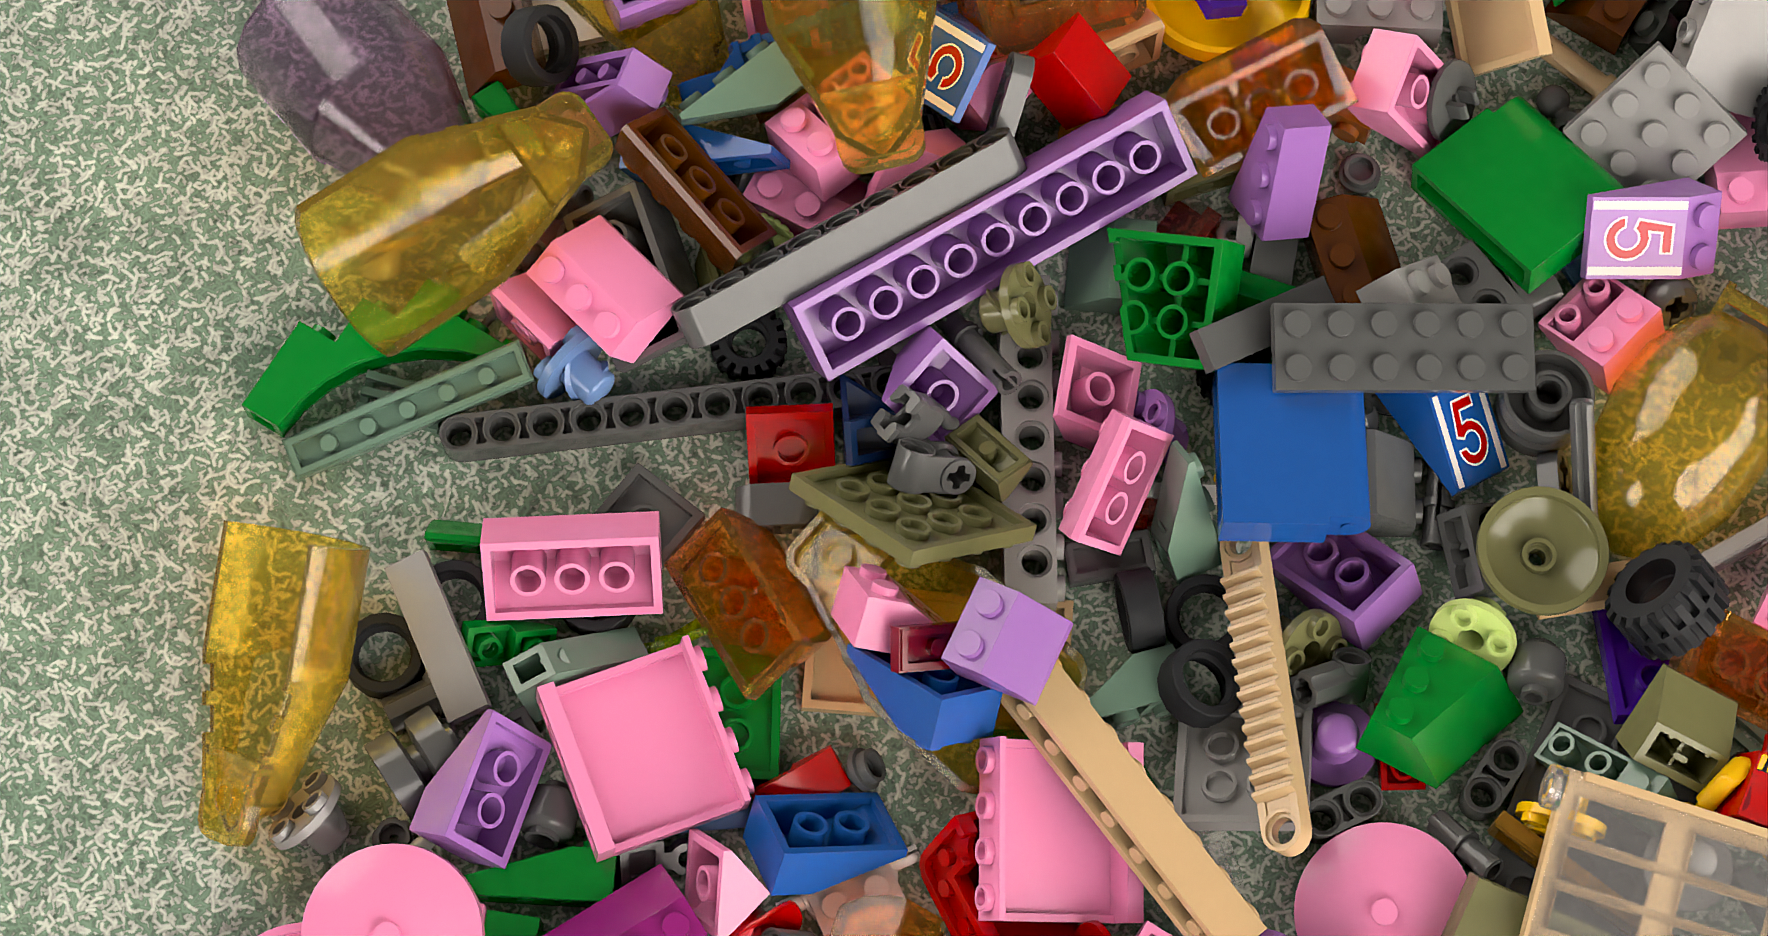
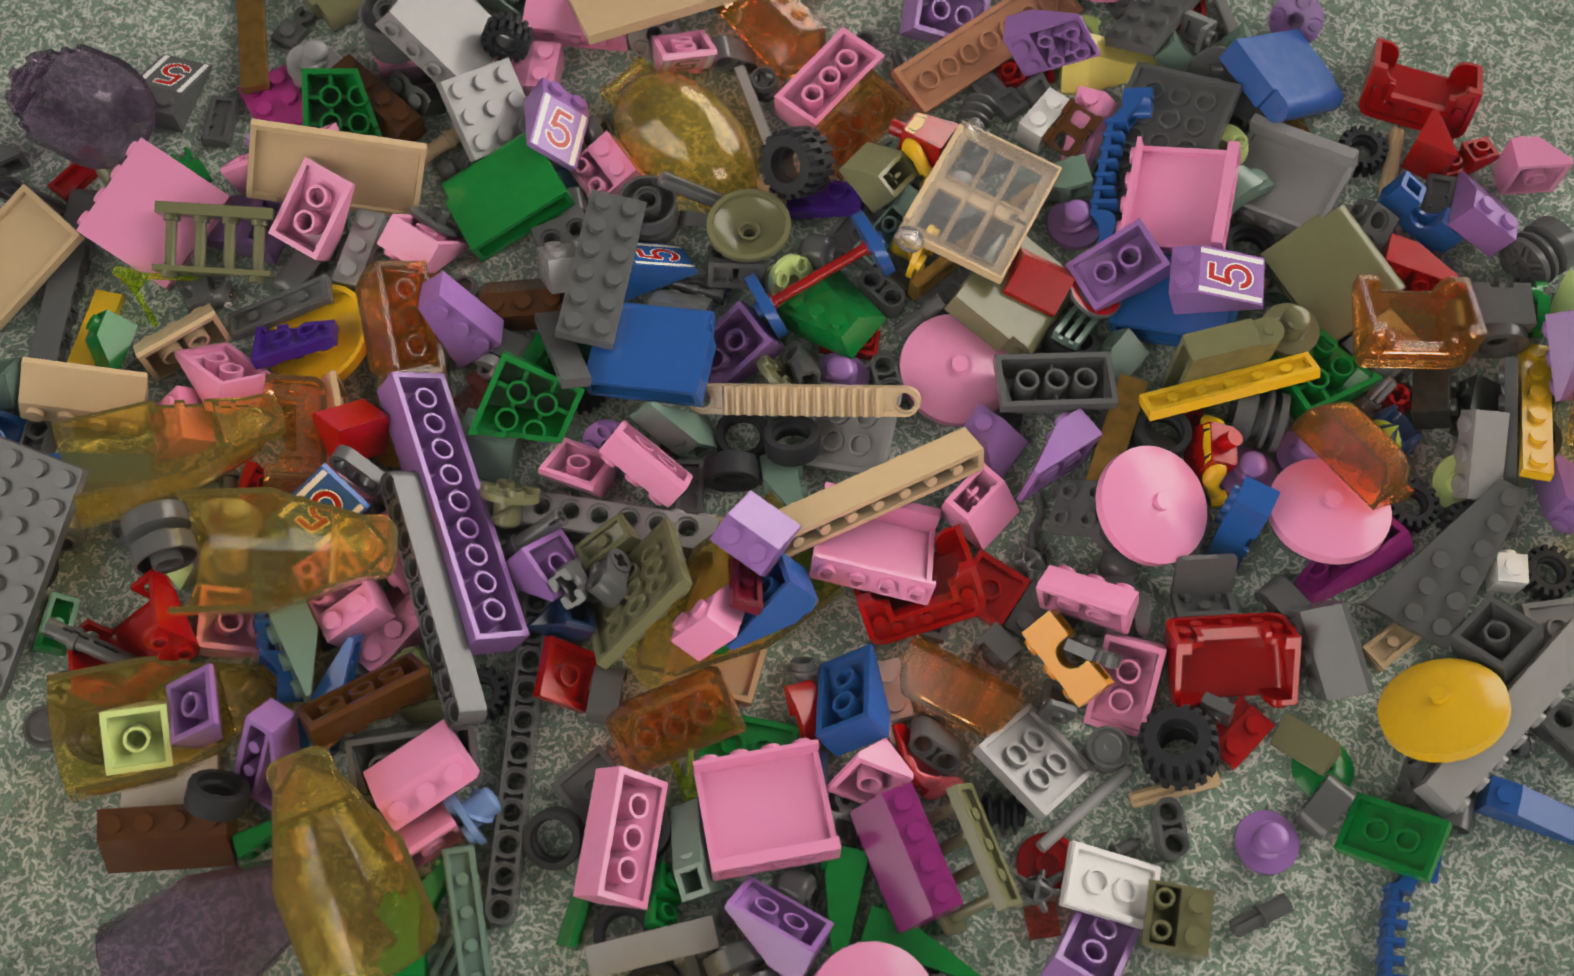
camera: 80 degrees left, 5 degrees down
none -> black tyre [522,806,585,871]
none -> blue piece [744,210,896,339]

